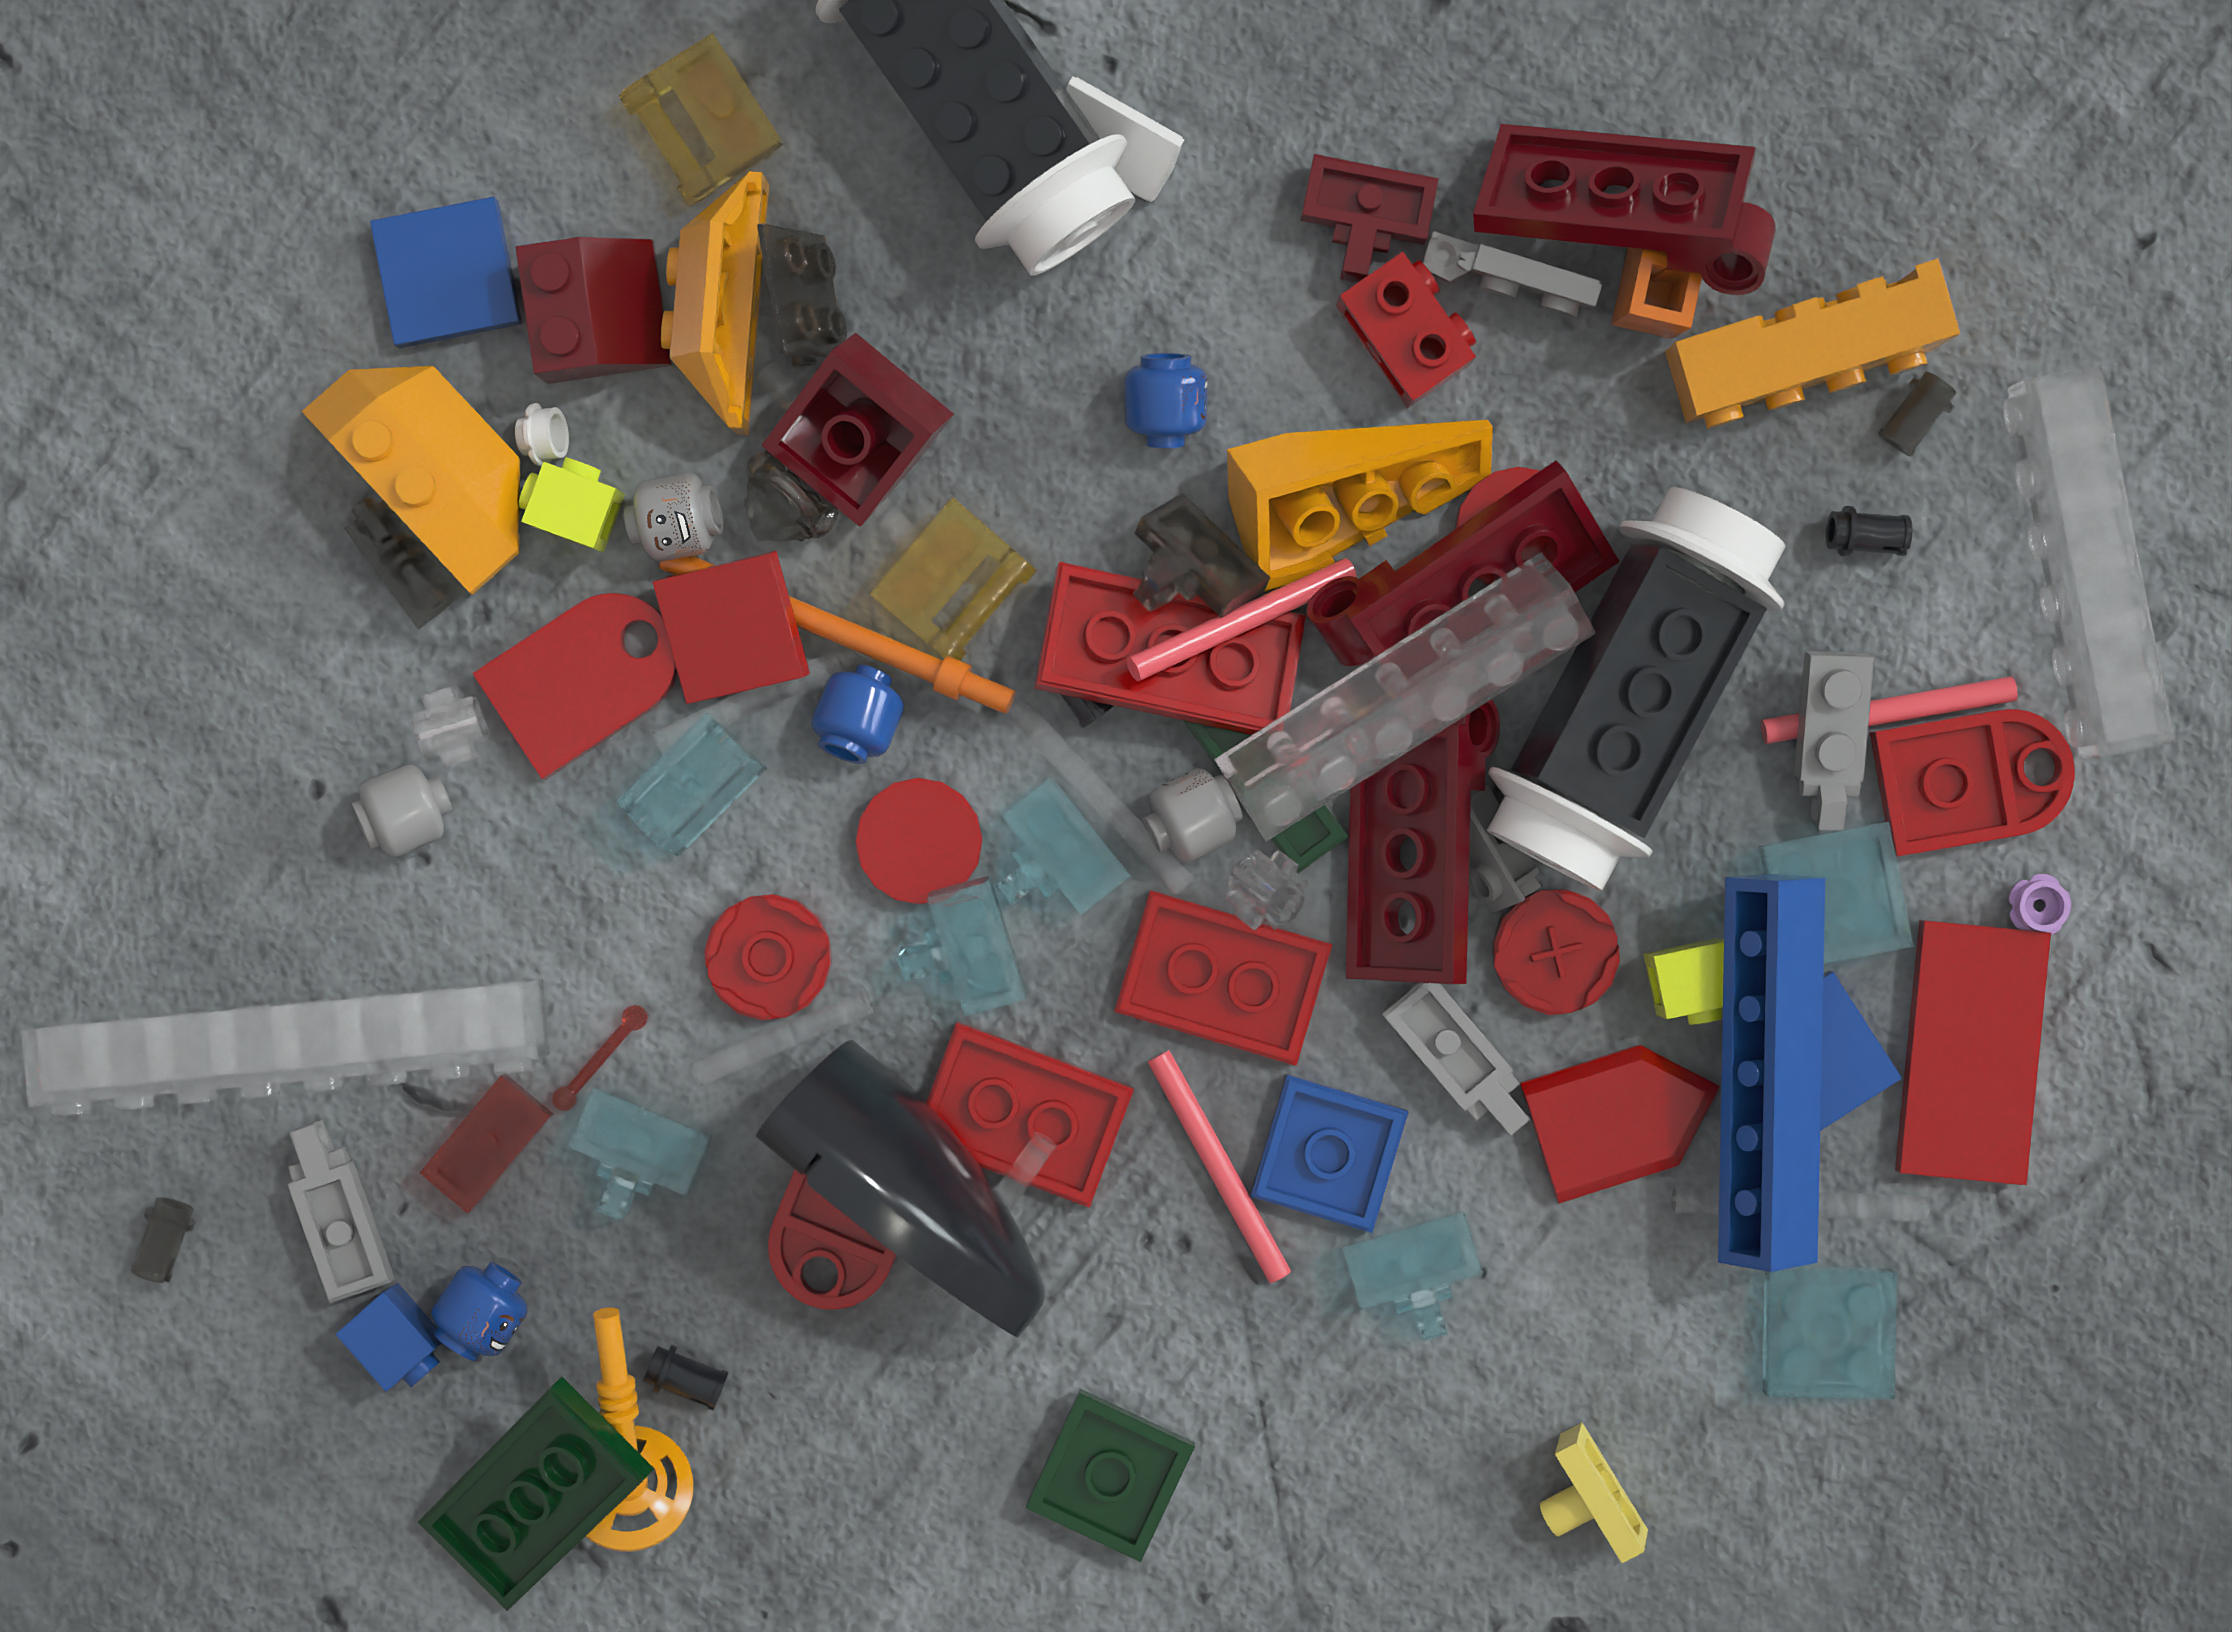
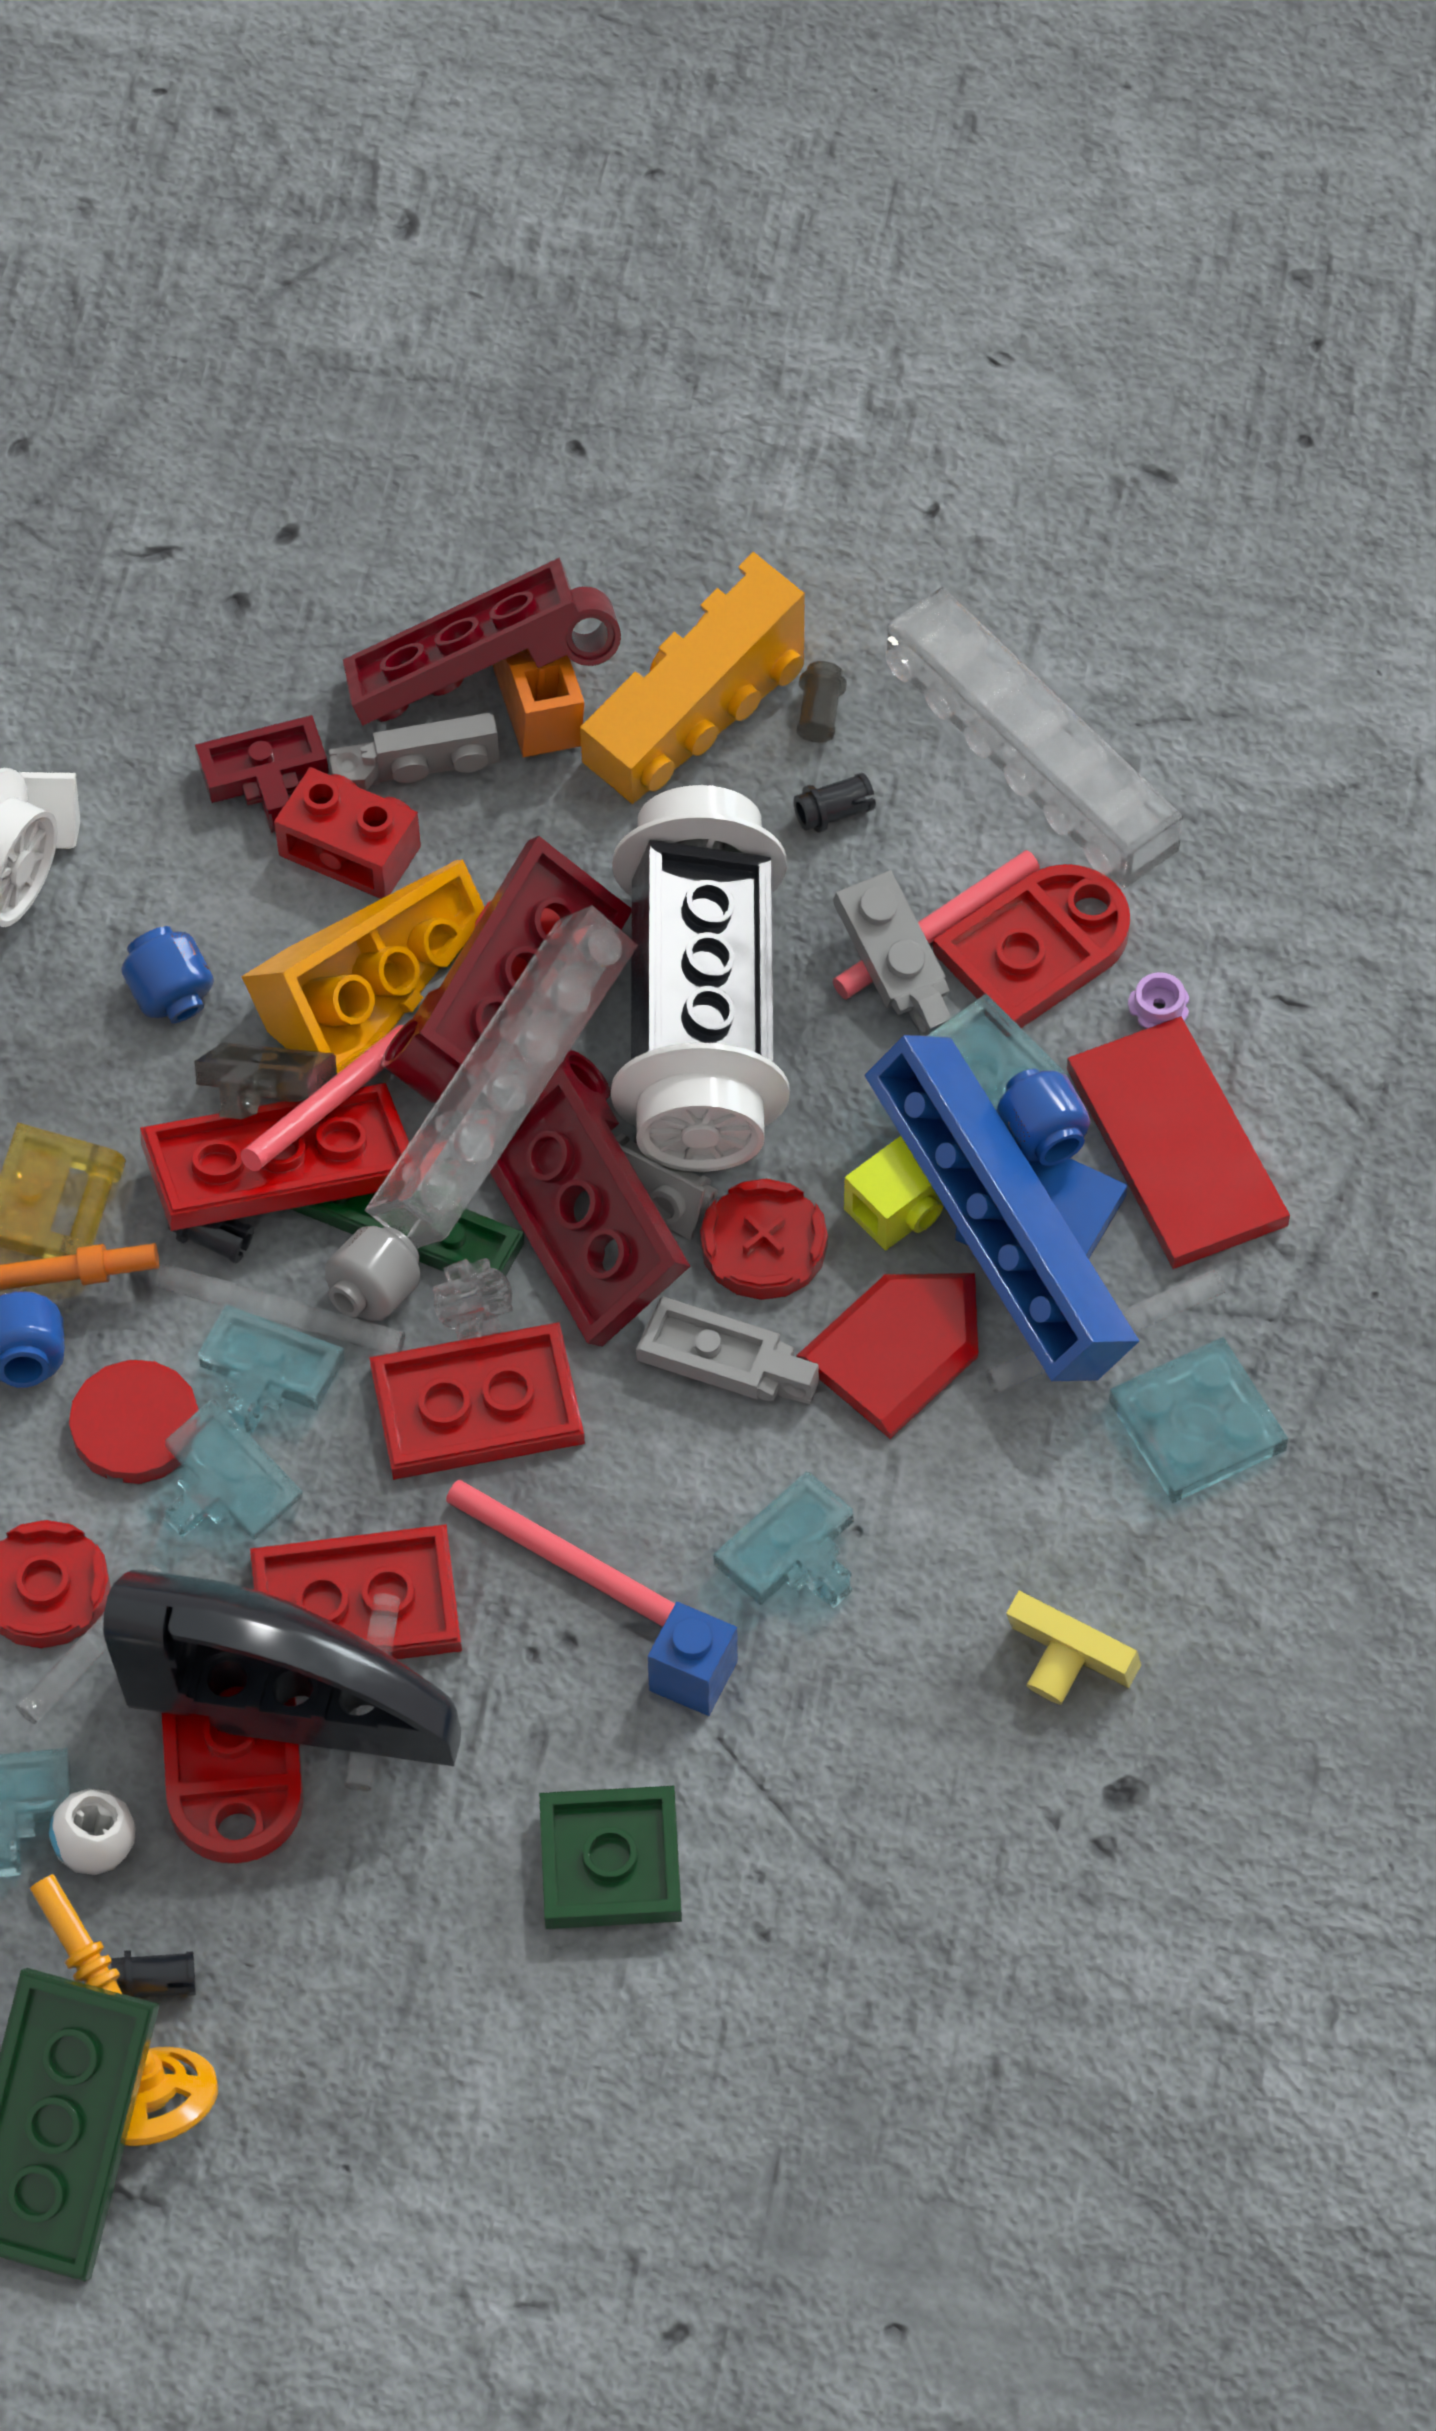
camera: 25 degrees left, 30 degrees down
blue tile [1250,1074,1409,1233] -> none
none -> white piece [49,1789,136,1875]
none -> blue brick [648,1601,738,1716]
none -> blue head [996,1069,1090,1166]

